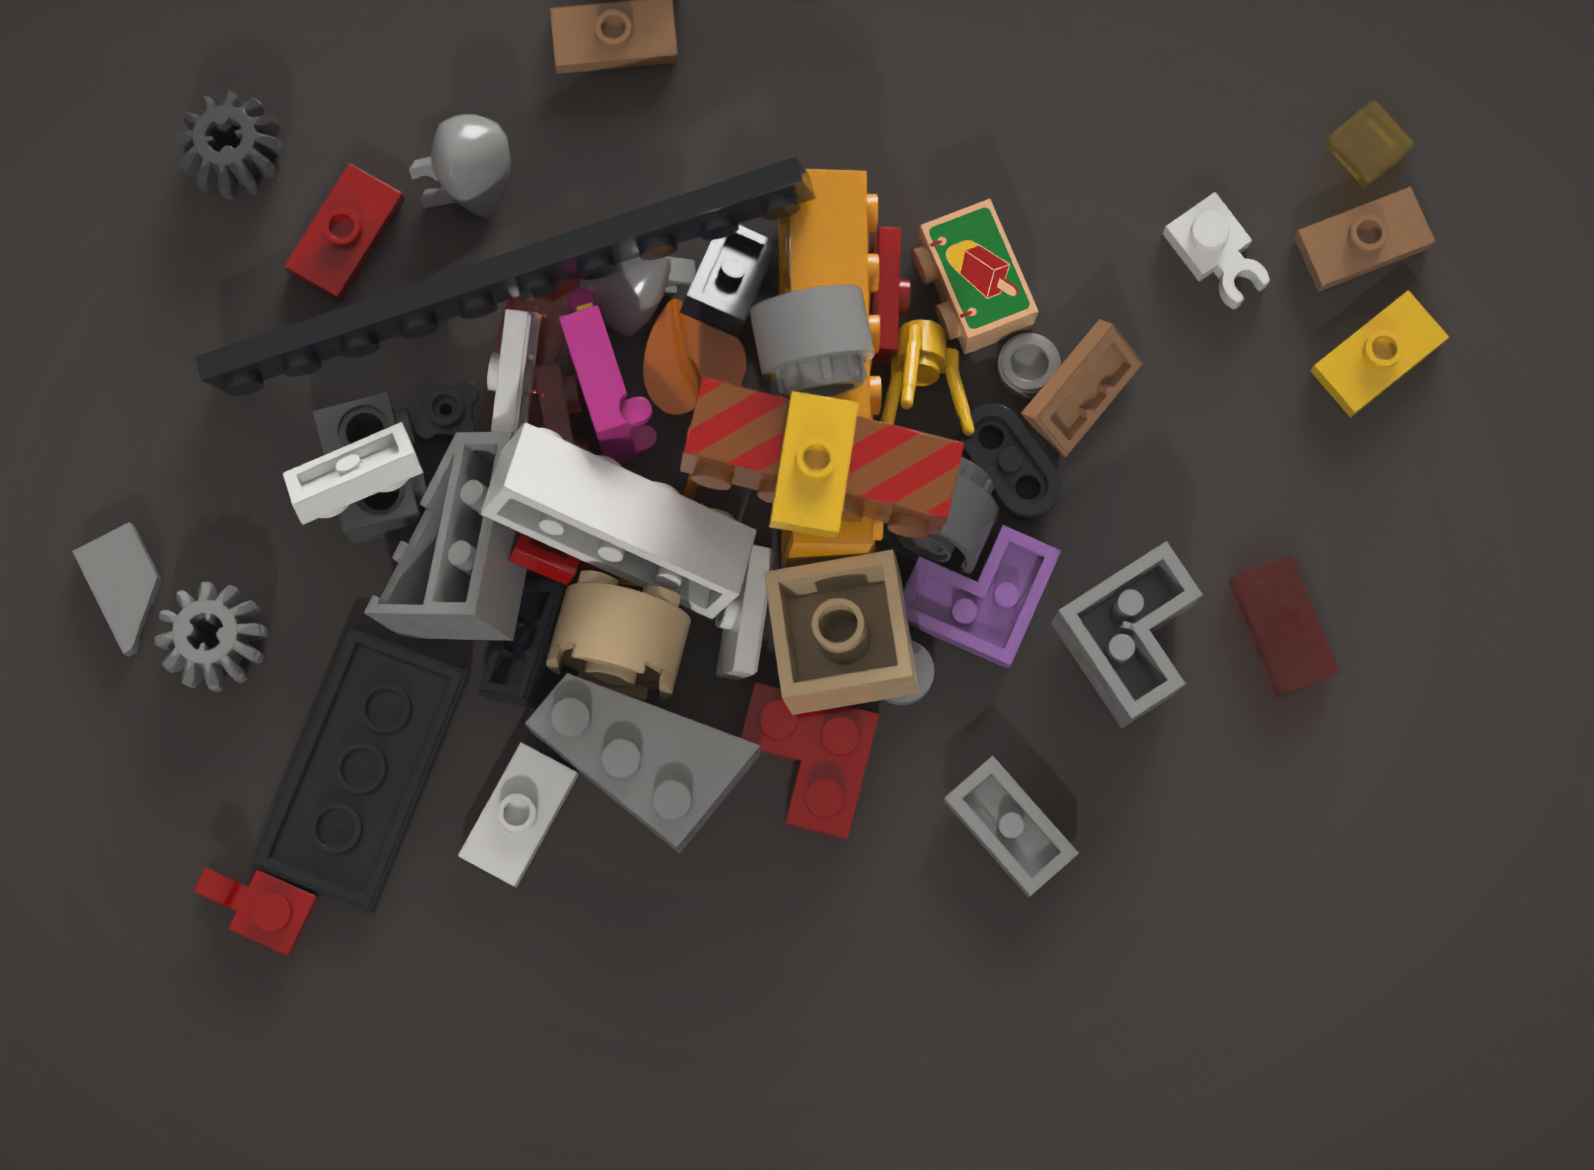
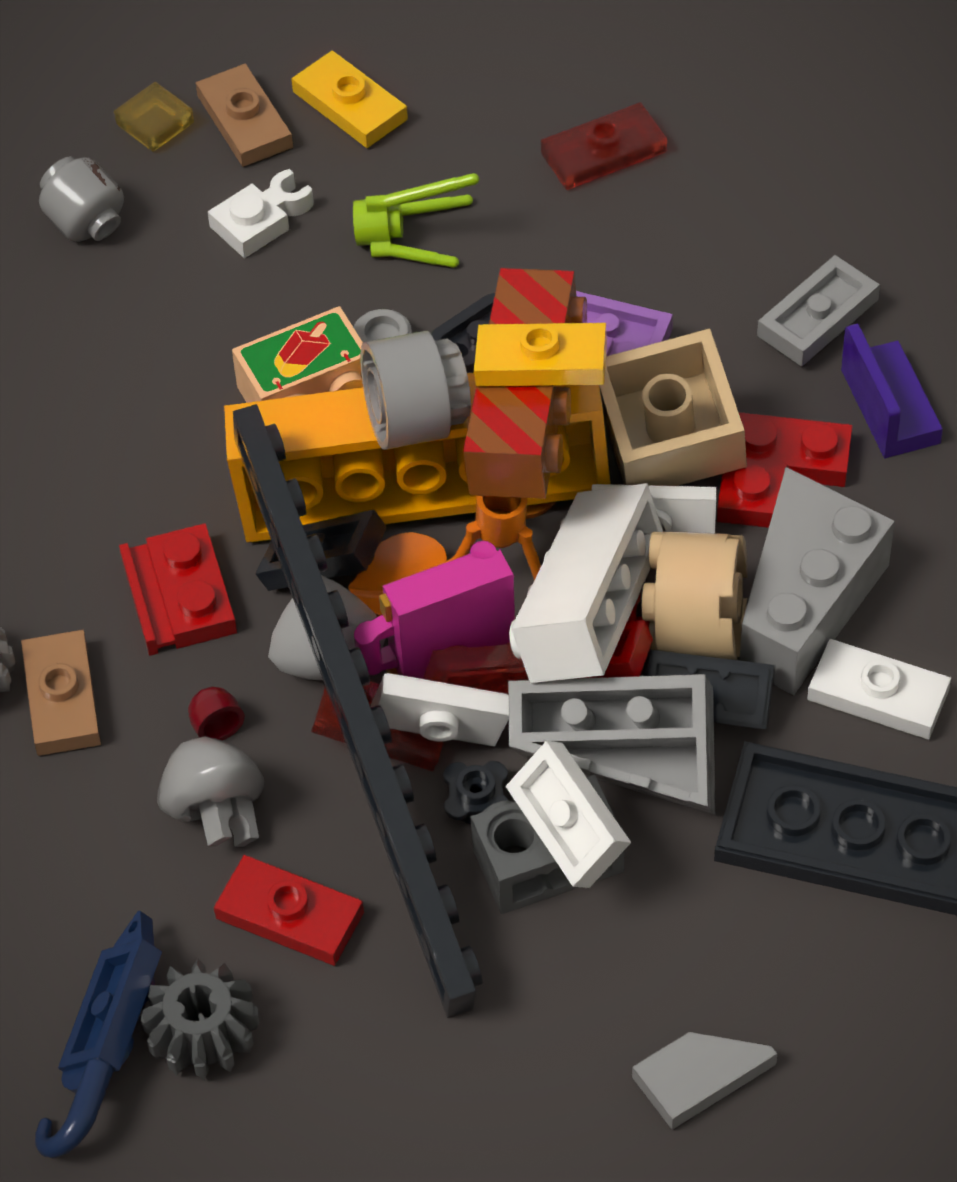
camera: 90 degrees left, 25 degrees down
light grey gear [154,581,268,692] -> none
medium nougat plate [1021,319,1143,457] -> none
light grey brick [1051,541,1203,729] -> none
none -> dark blue plate [35,910,162,1158]
none -> light grey head [39,156,124,242]
none -> red plate [119,523,237,656]
none -> dark red hinge [188,686,245,741]
none -> lime plant [353,173,480,268]
none -> dark purple panel [841,323,943,459]

